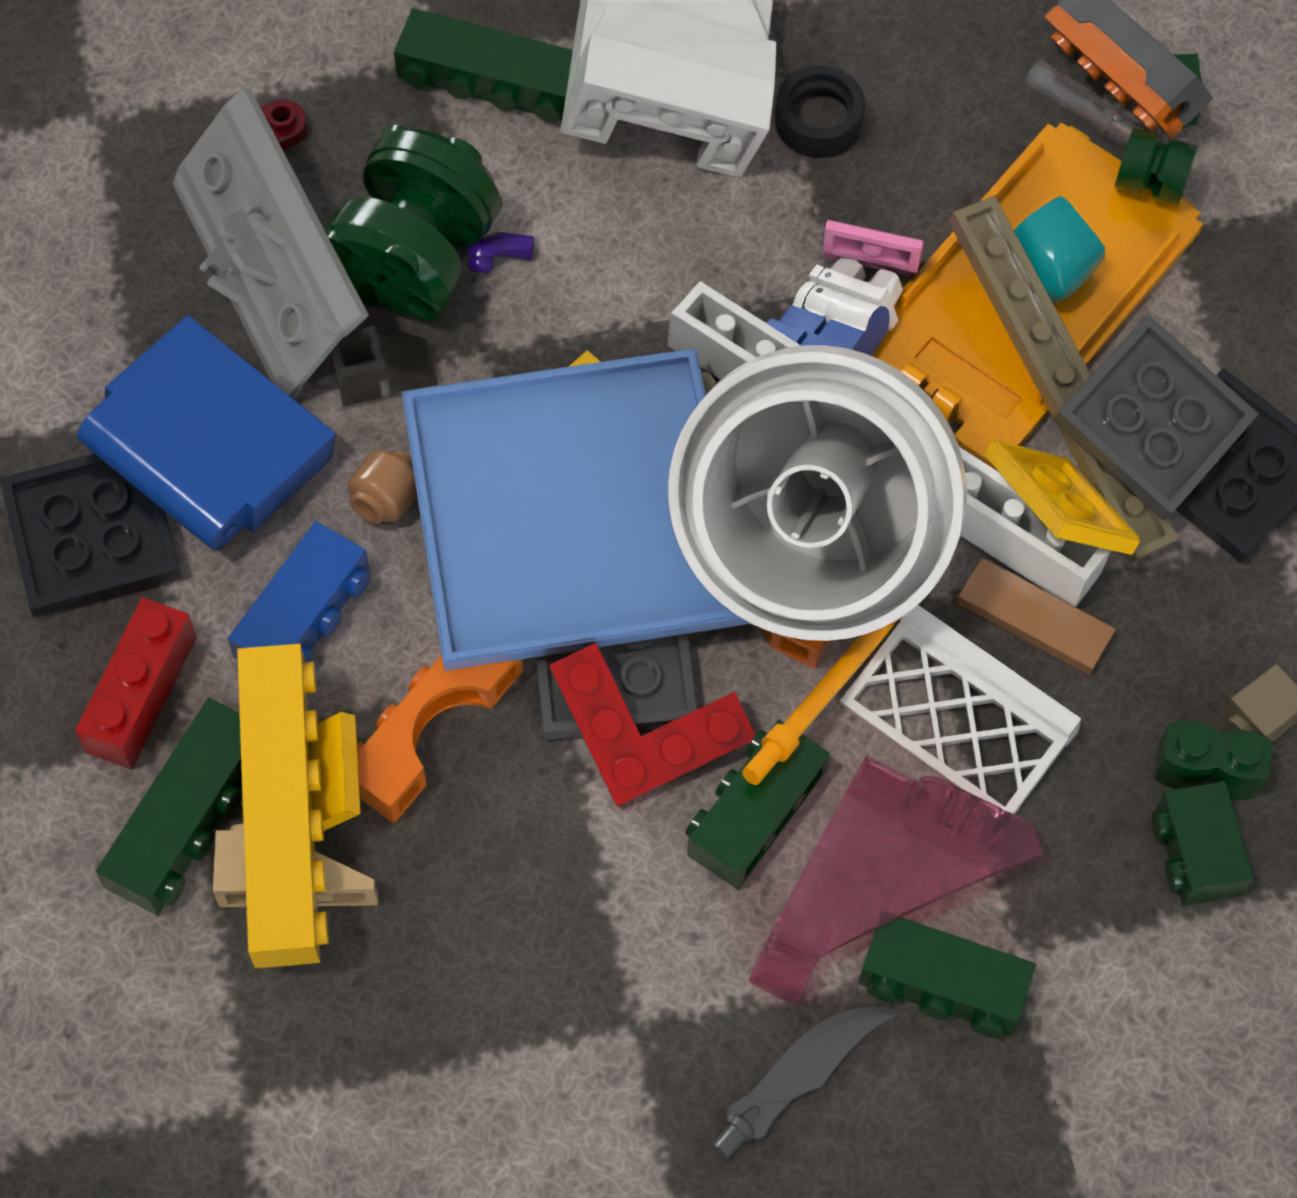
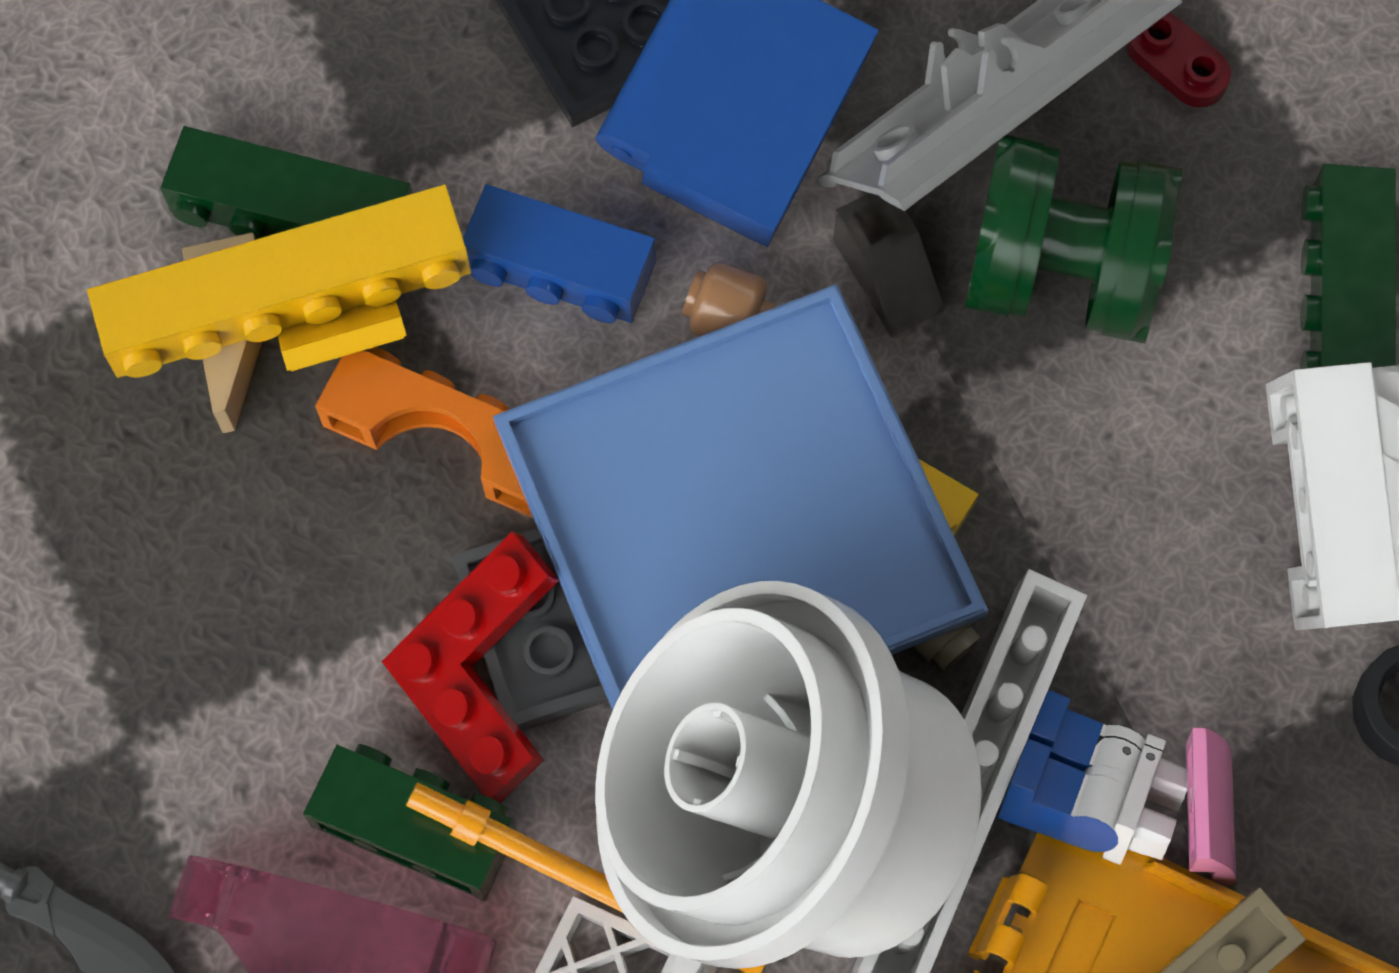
camera: 80 degrees right, 5 degrees up
red brick [75,597,197,770] -> none
dark purple arm [466,232,535,273] -> none

